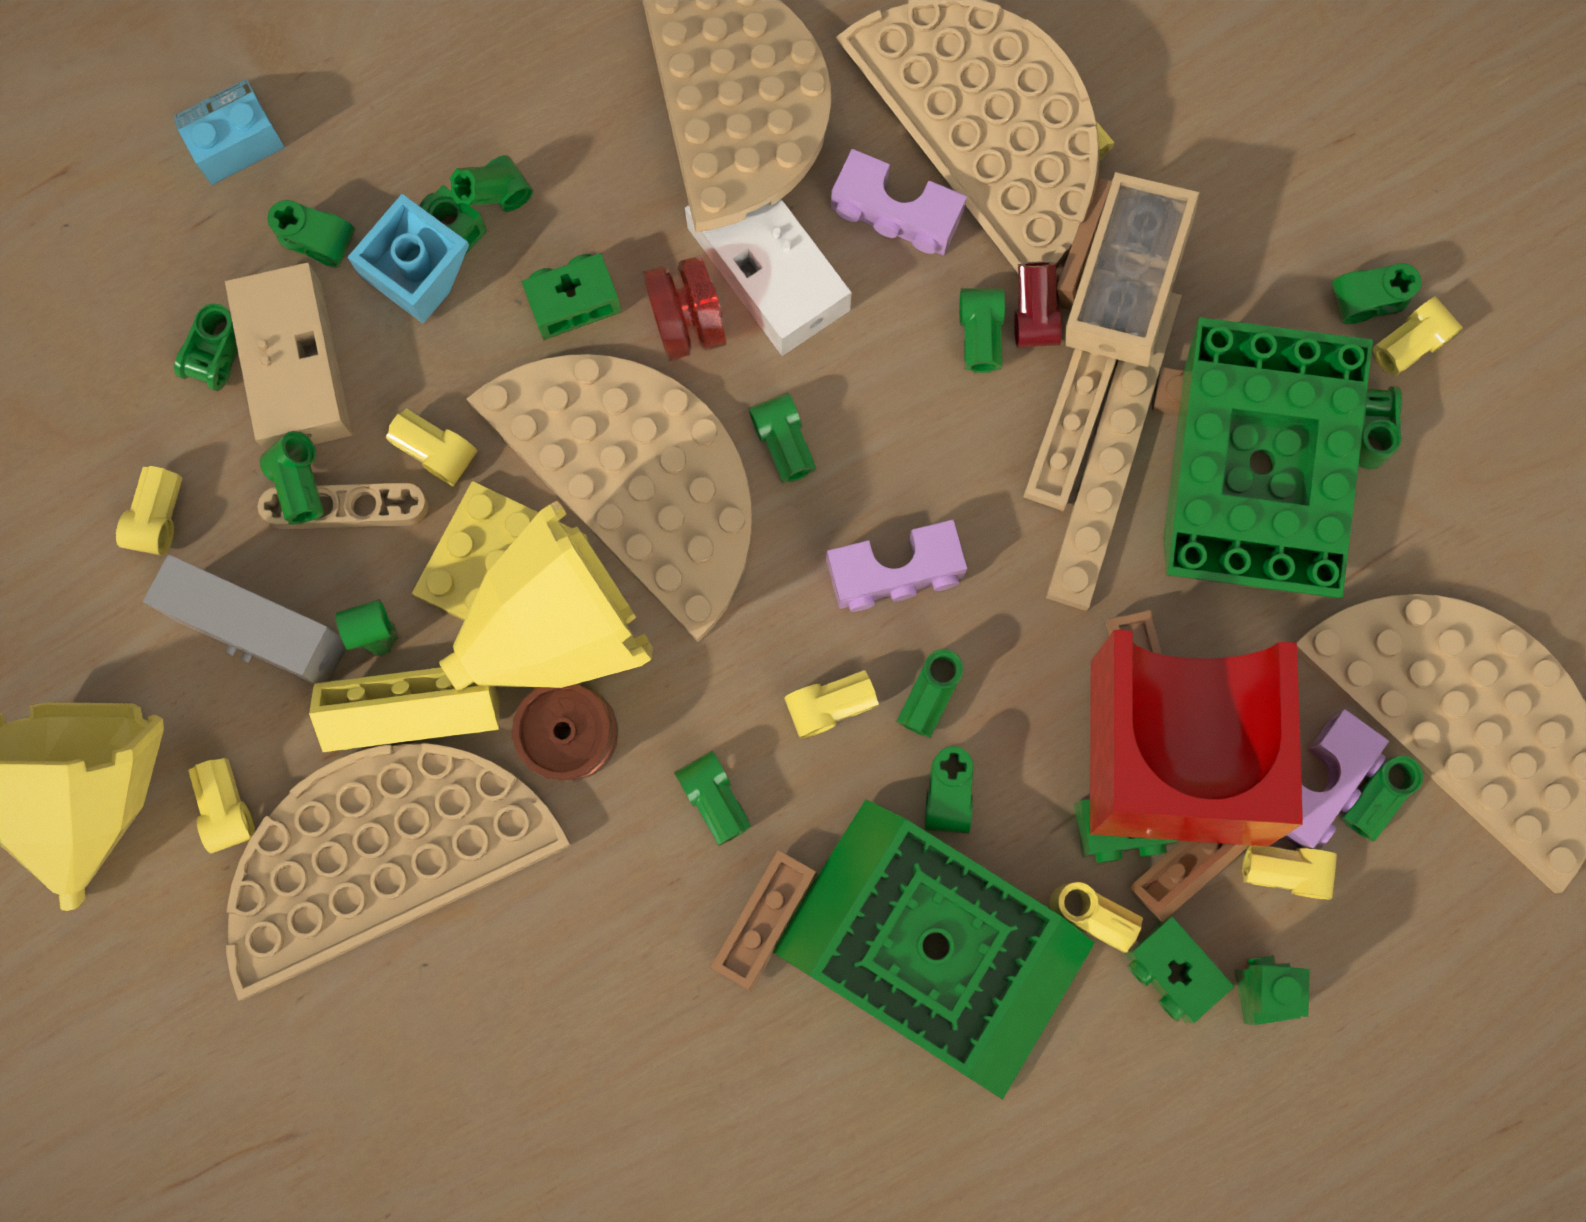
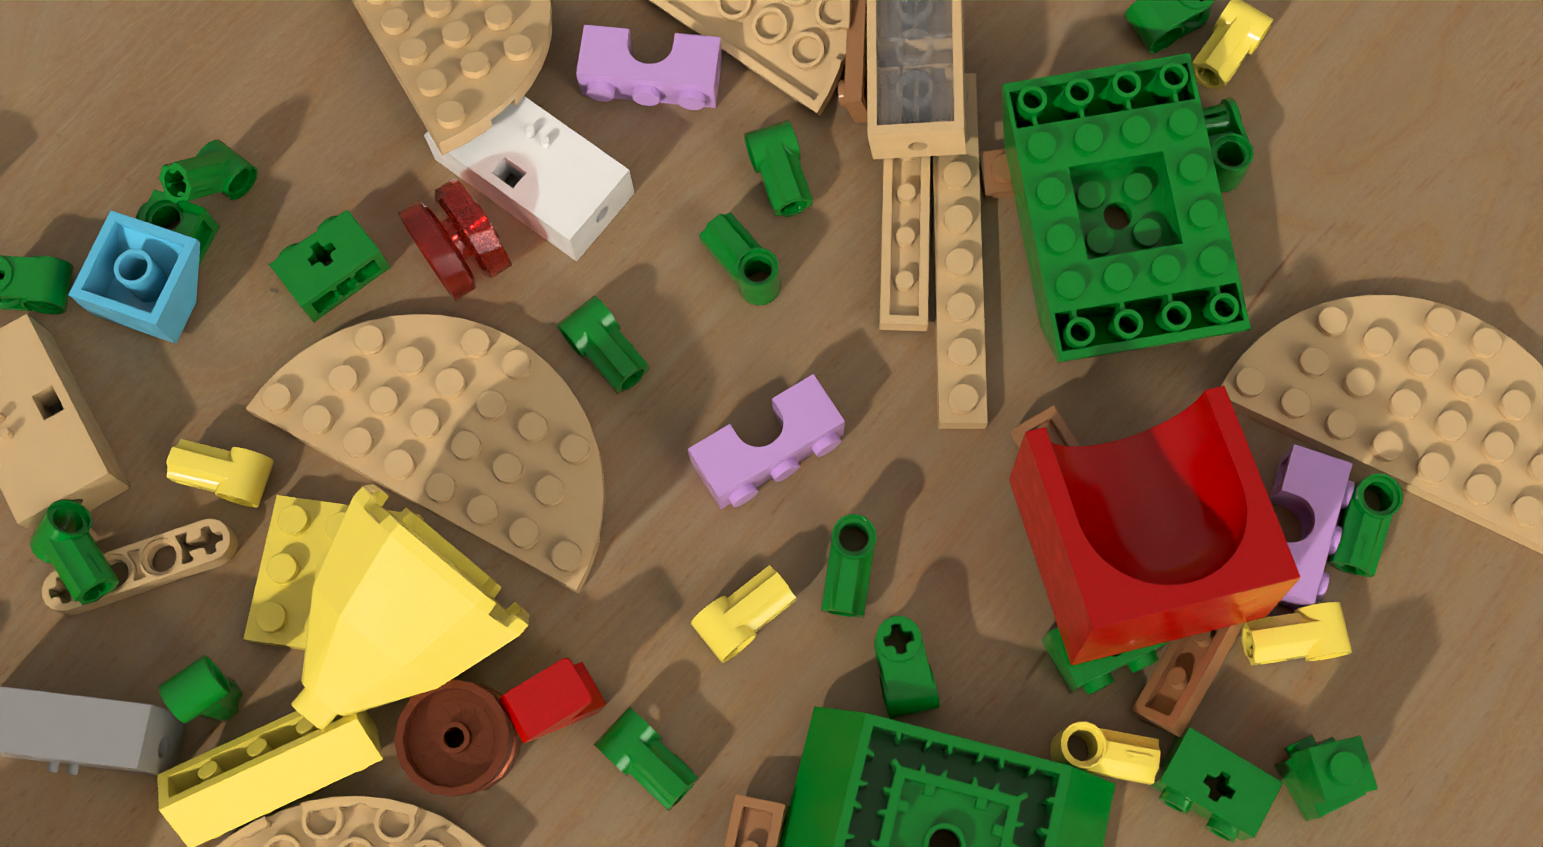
camera: 15 degrees left, 5 degrees down
dark red piece [1014,261,1062,348] -> none
none -> red slope [499,657,607,744]
none -> green piece [699,212,781,306]

